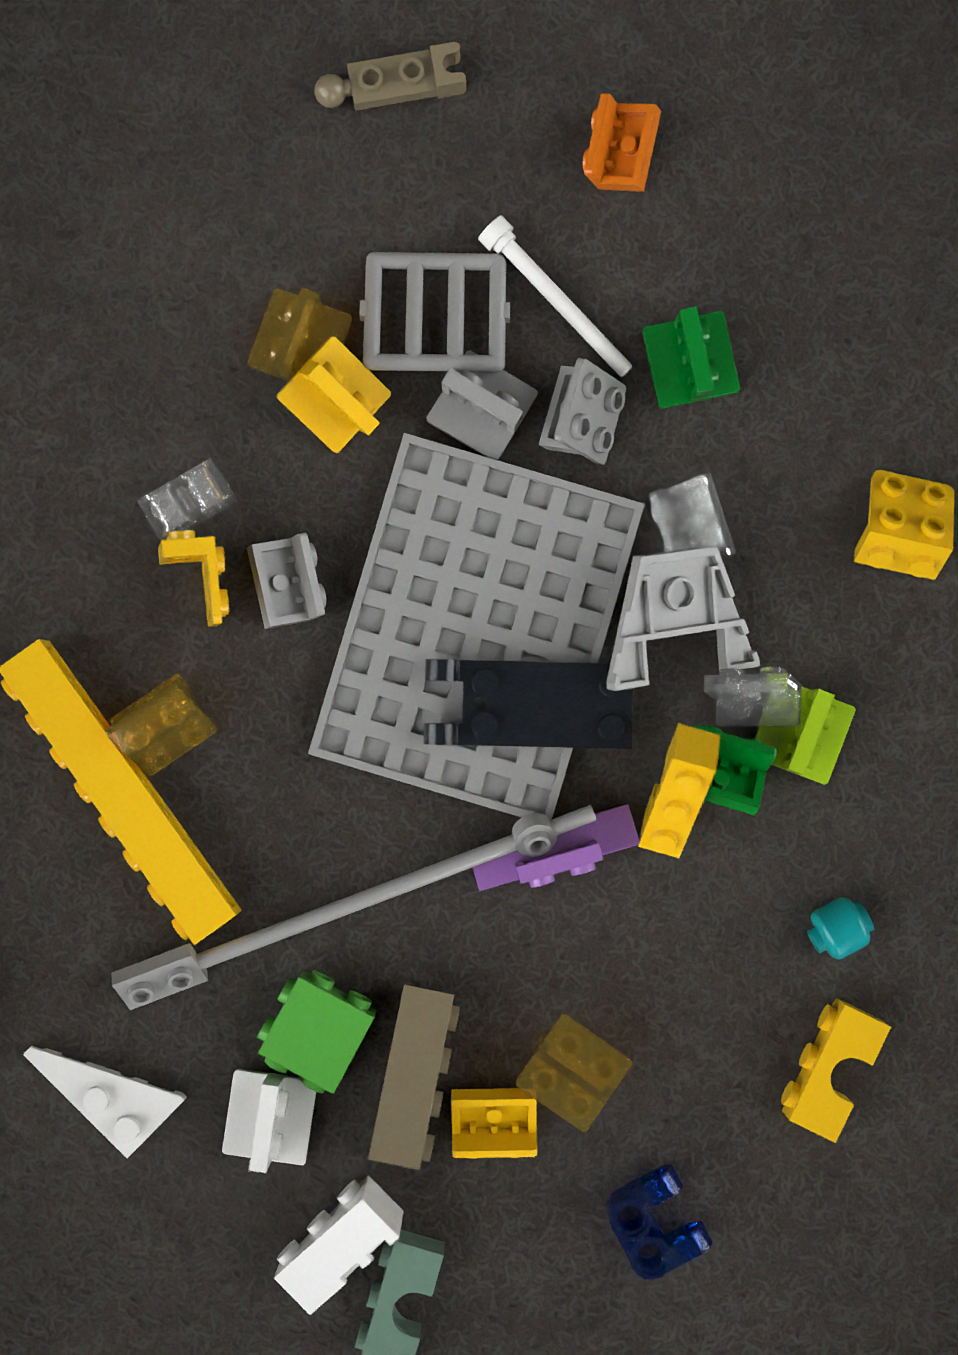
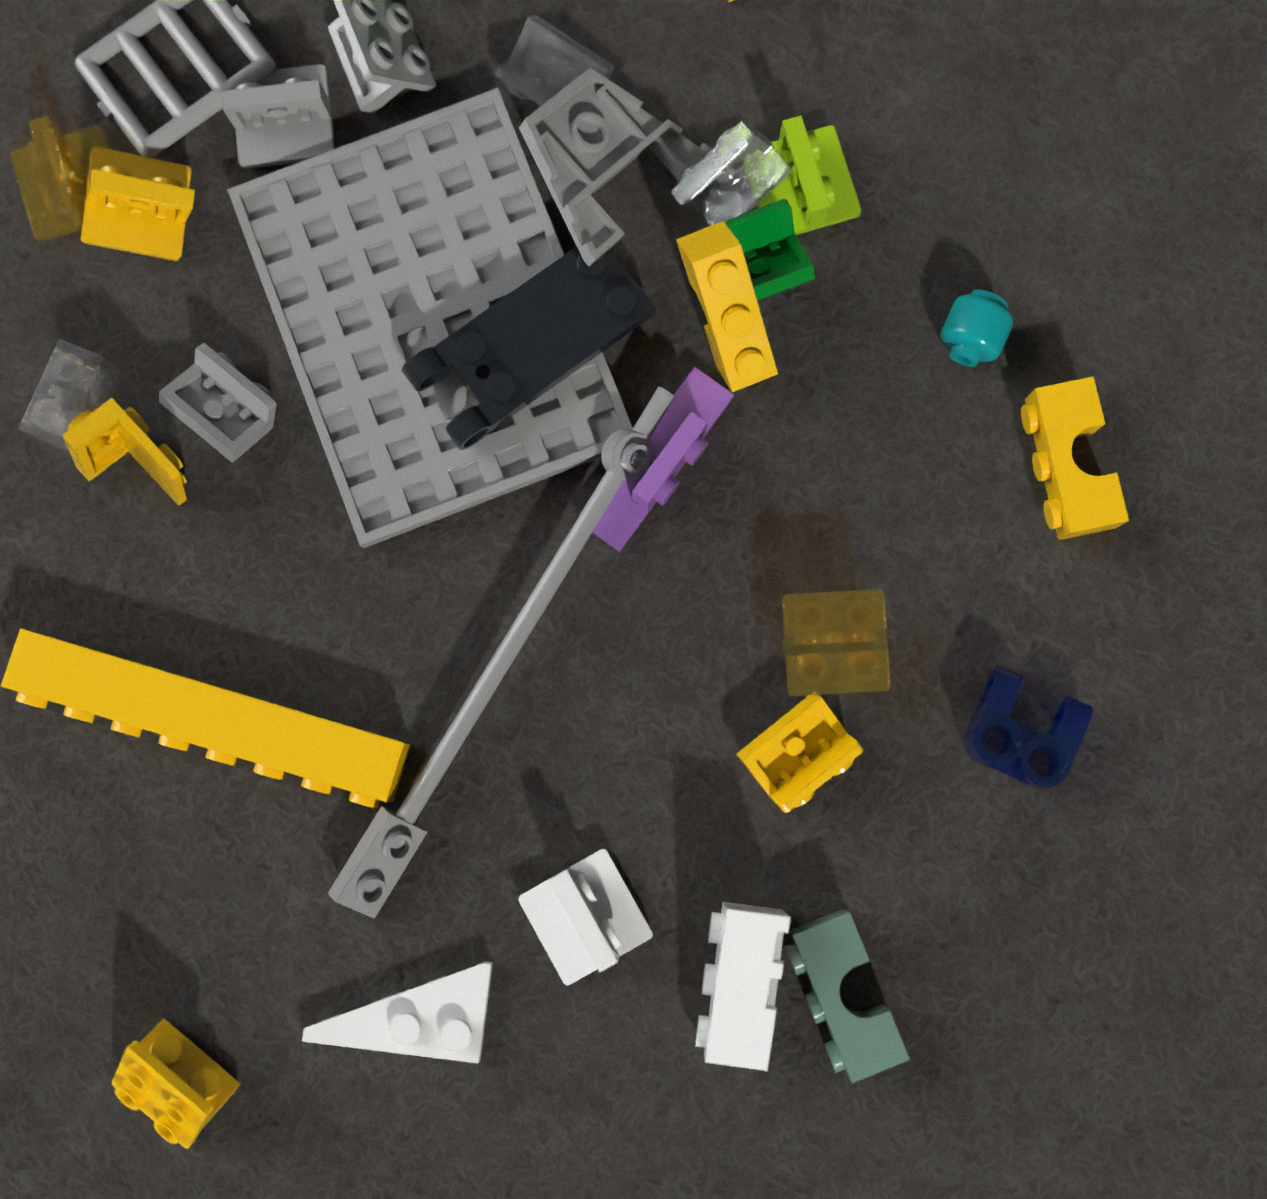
camera: 30 degrees left, 5 degrees down
clear yellow bracket [106,673,217,776] -> none
bright green brick [257,970,377,1094] -> none
dark tan wedge [368,985,460,1170] -> none

